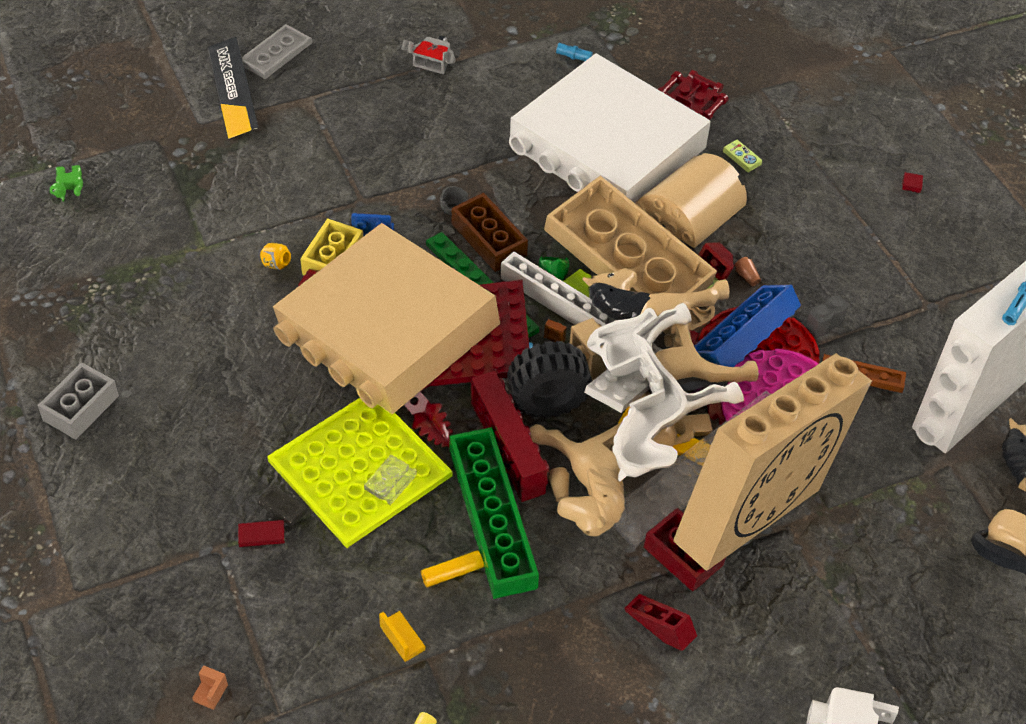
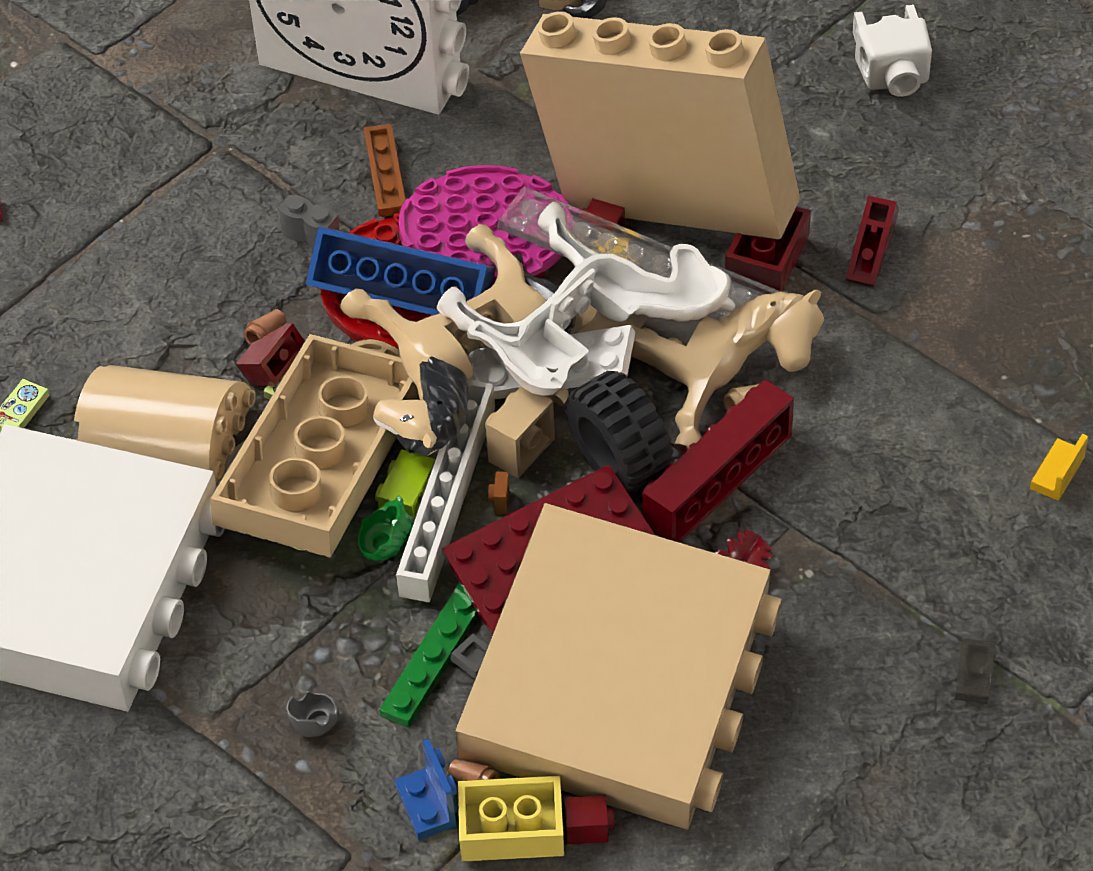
camera: 110 degrees left, 0 degrees up
dark red tile [238,520,285,547] -> none
neon yellow plate [267,398,453,548] -> none
clear plate [364,455,417,505] -> none
yellow piece [421,550,484,588] -> none
green brick [449,427,539,599] -> none
reddish brown brick [452,193,528,272] -> none

